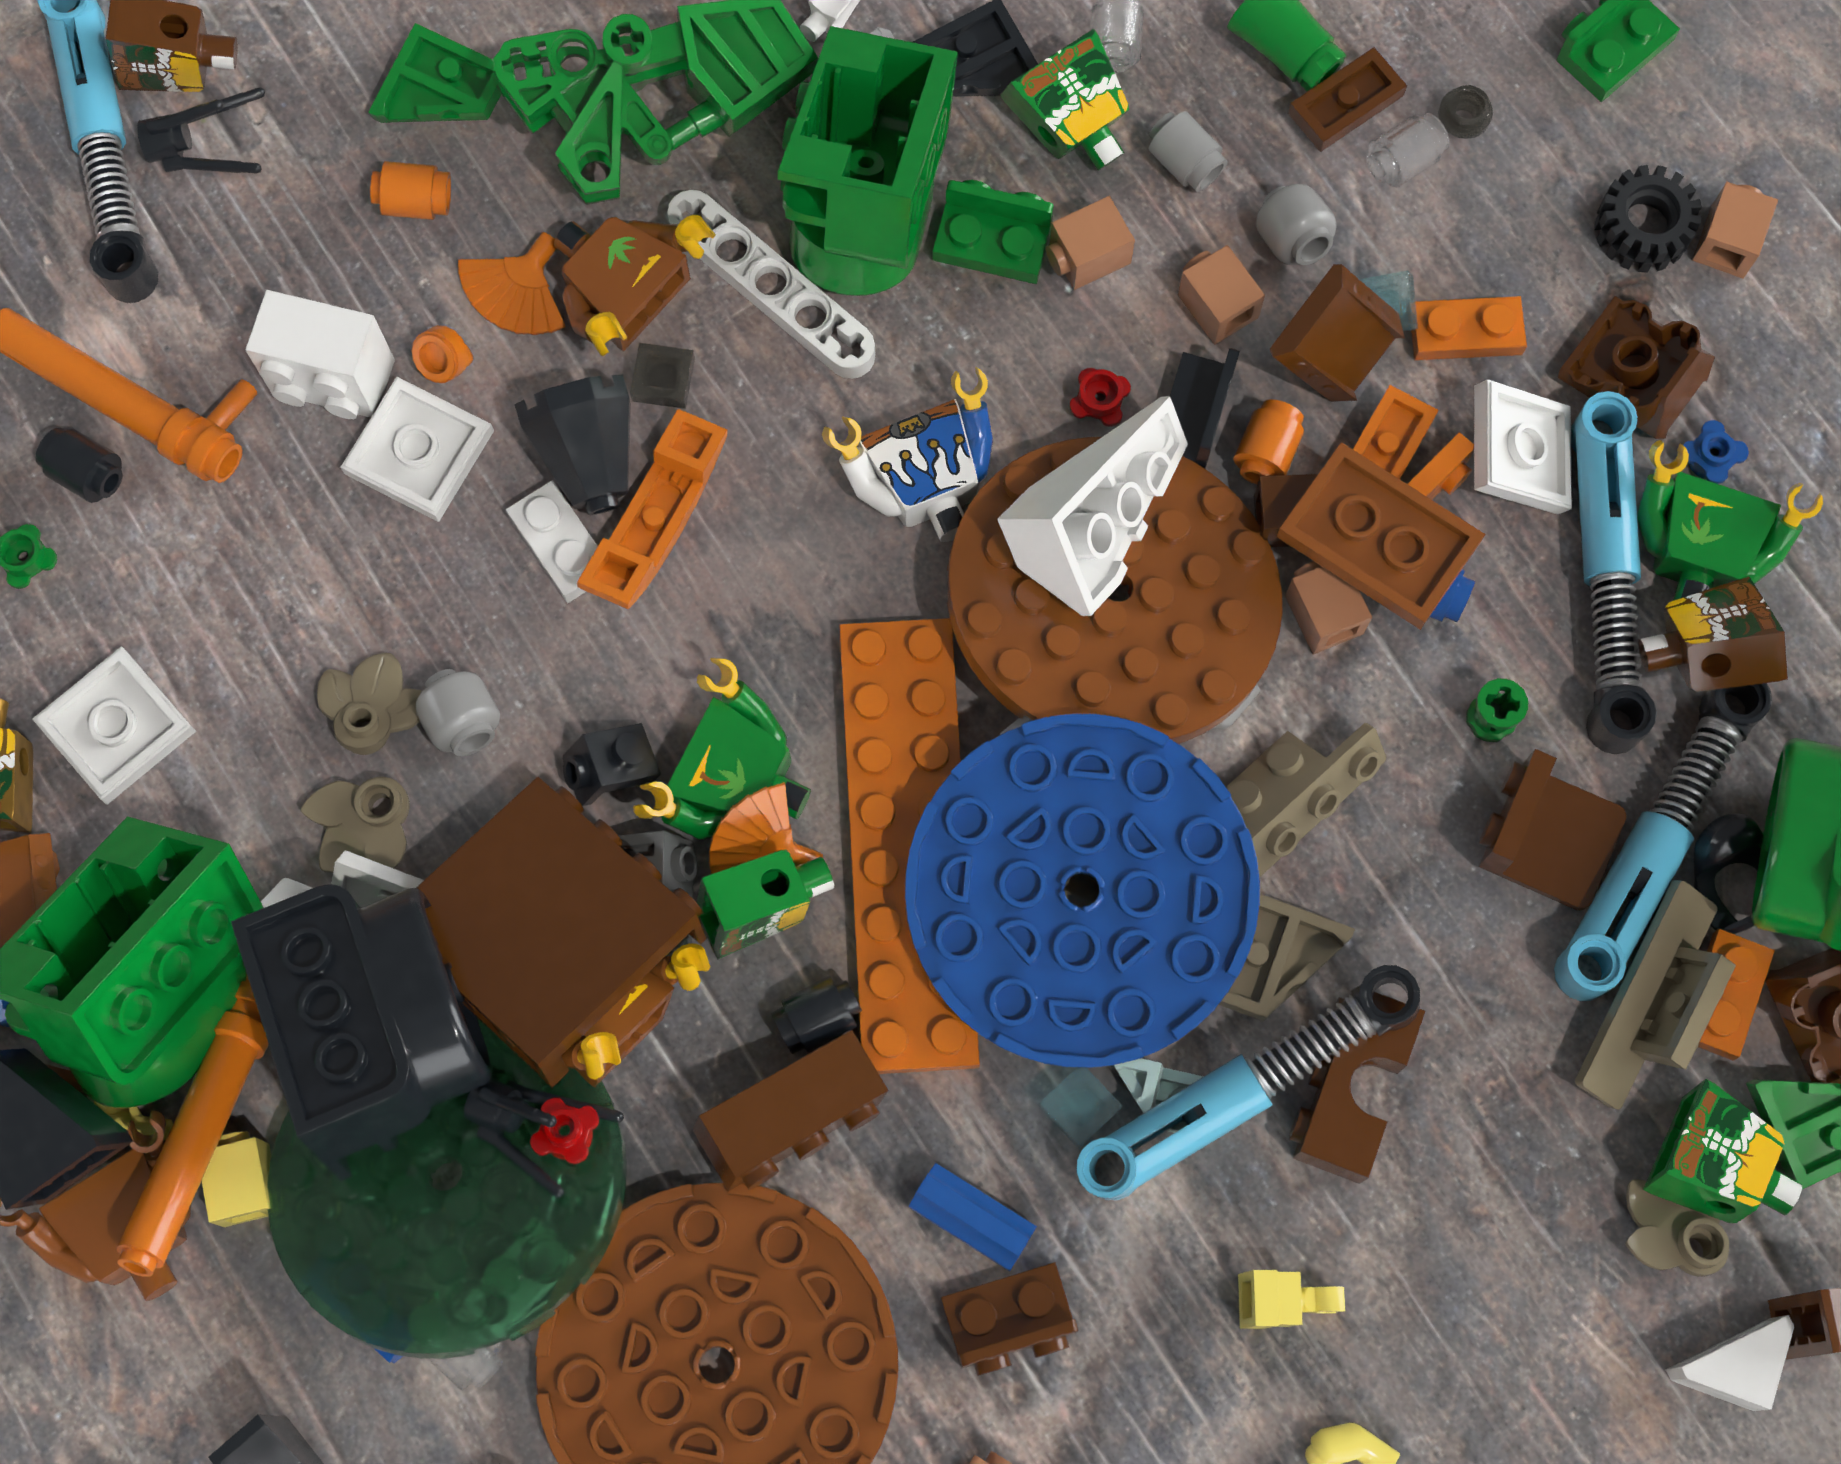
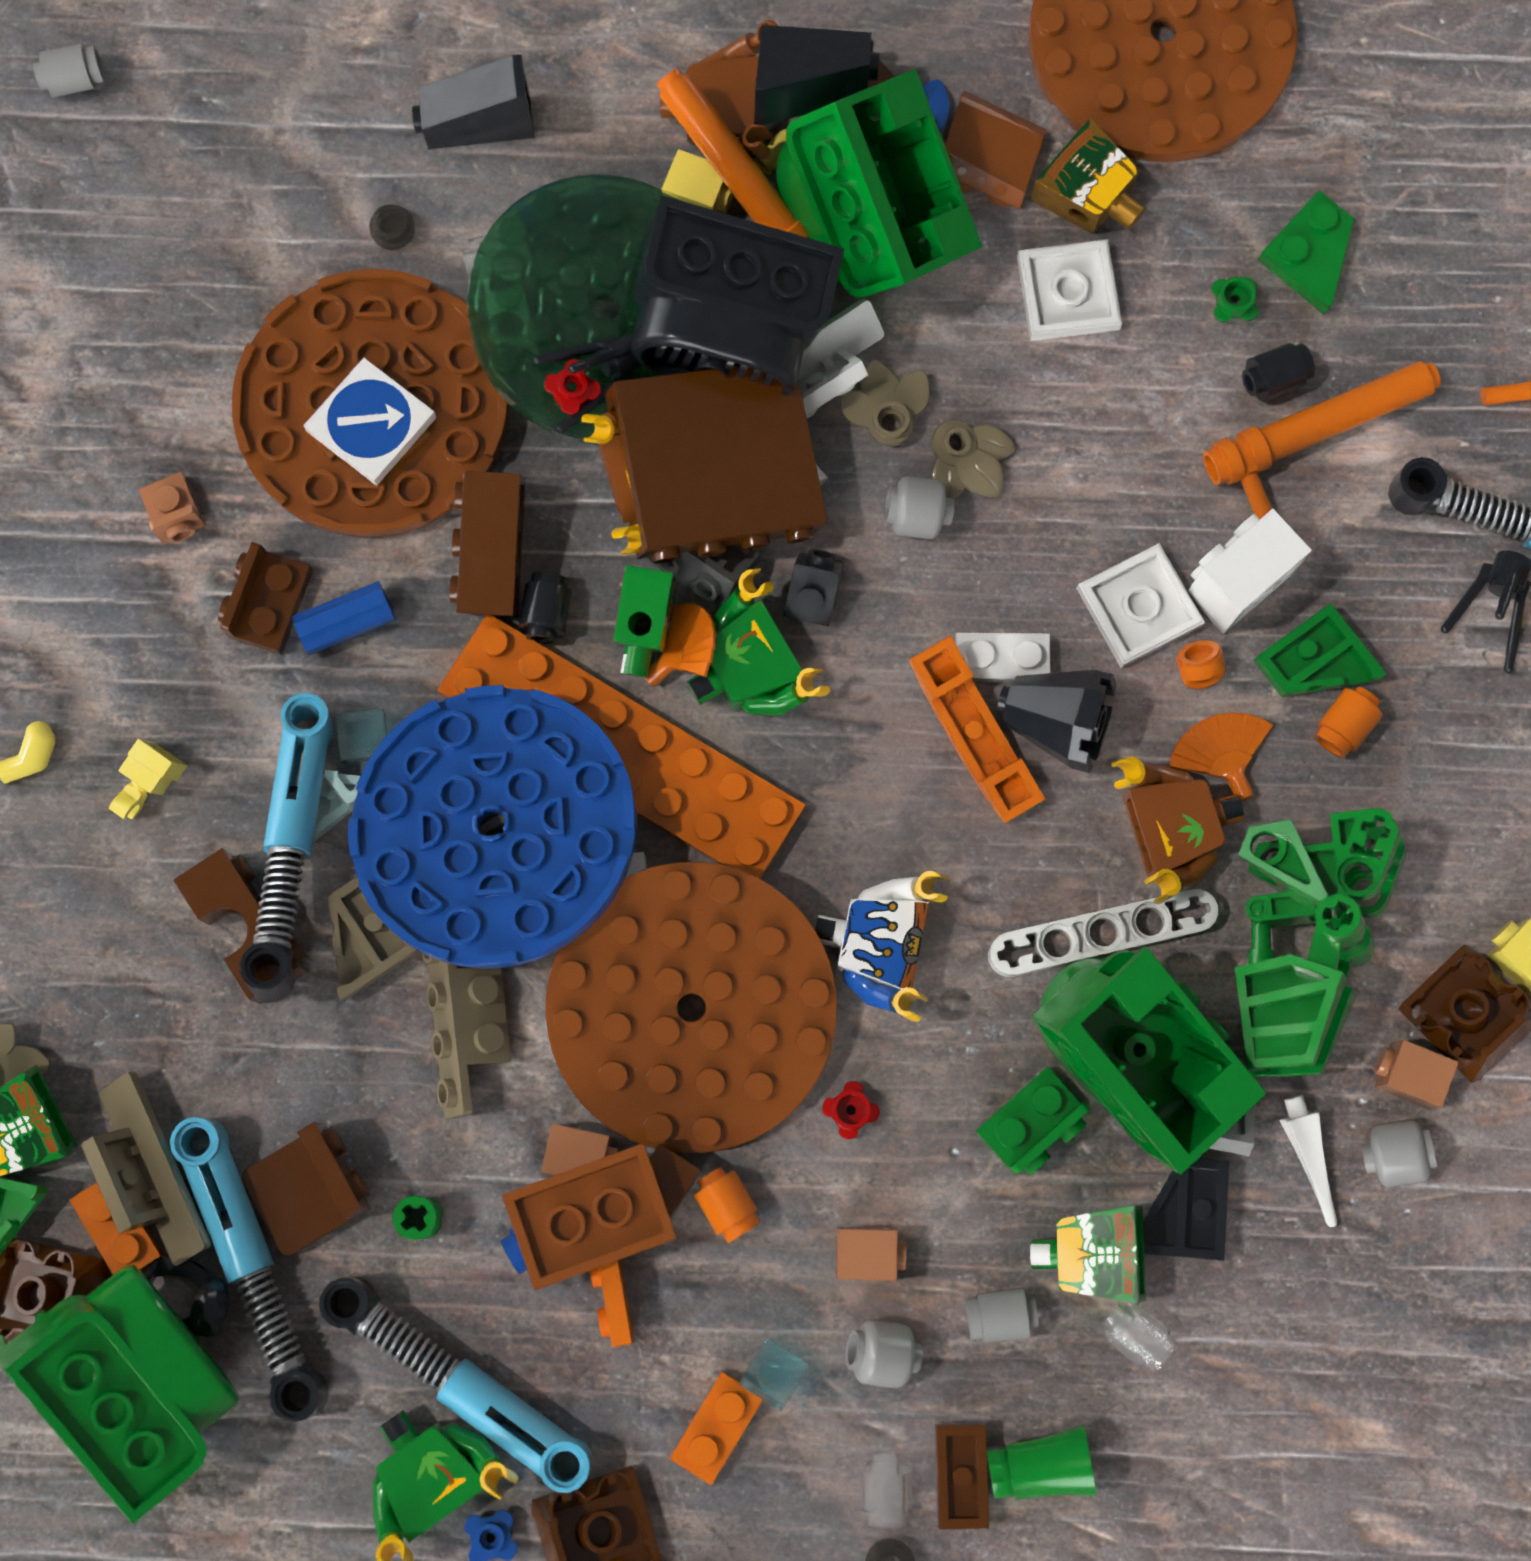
camera: 125 degrees right, 5 degrees up
green wing [368,23,502,123] -> none
clear smoke plate [630,343,695,409] -> none
white wedge [998,396,1188,616] -> none
nougat brick [1046,195,1135,290] -> none
black panel [1170,348,1240,469] -> none
reddish brown slope [1270,264,1405,402] -> none
orange plate [1353,385,1439,479] -> none
white tile [1474,380,1572,514] -> none
reddish brown torso [1638,577,1788,692] -> none
none -> tile [303,358,437,486]
none -> green wing [1253,603,1387,697]

